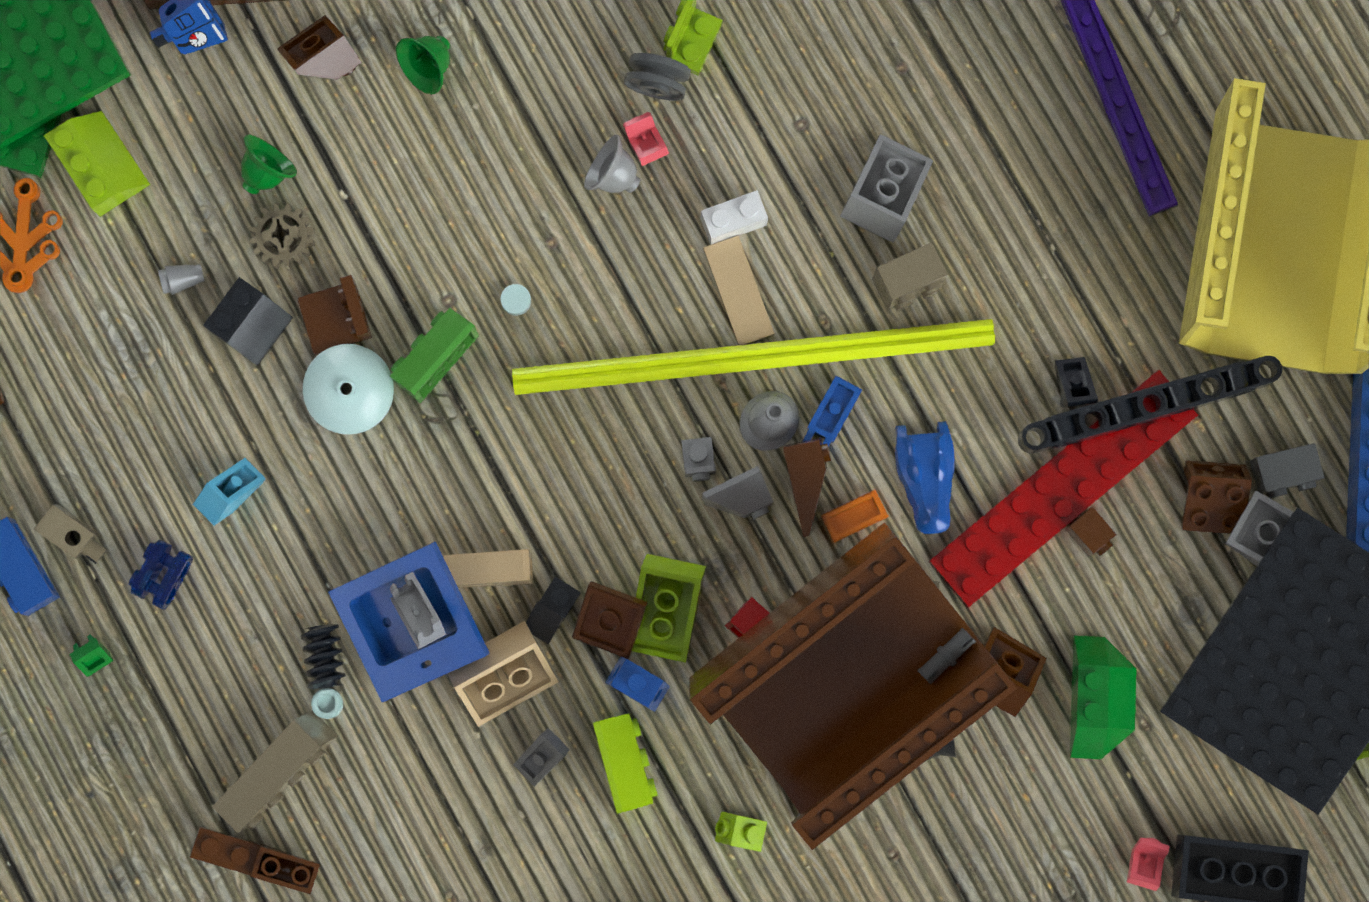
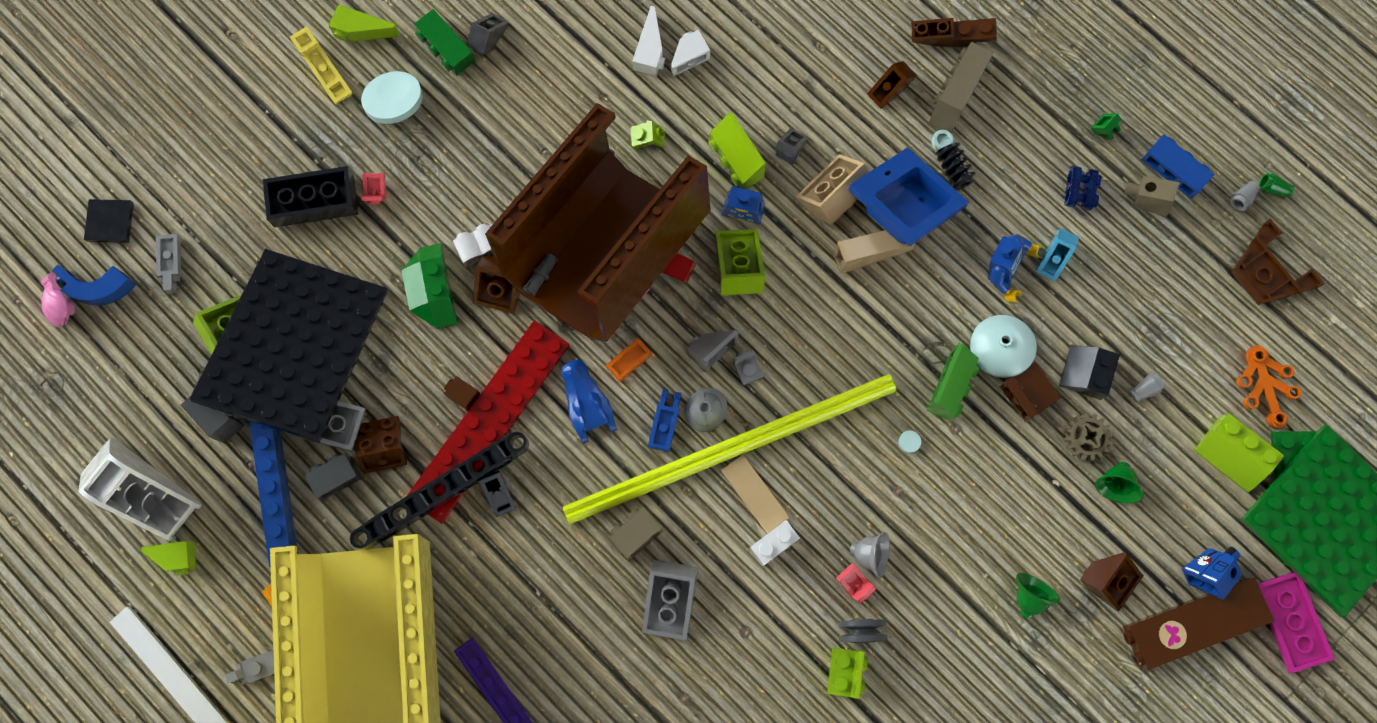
camera: 170 degrees right, 5 degrees down
light grey hinge [390,572,446,649] -> none
black slope [526,577,581,645] -> none
reddish brown tile [572,581,648,659] -> none
reddish brown slope [783,437,831,537] -> none
none -> white brick [453,223,494,267]
none -> reddish brown slope [867,61,917,109]
none -> blue torso [988,234,1044,303]

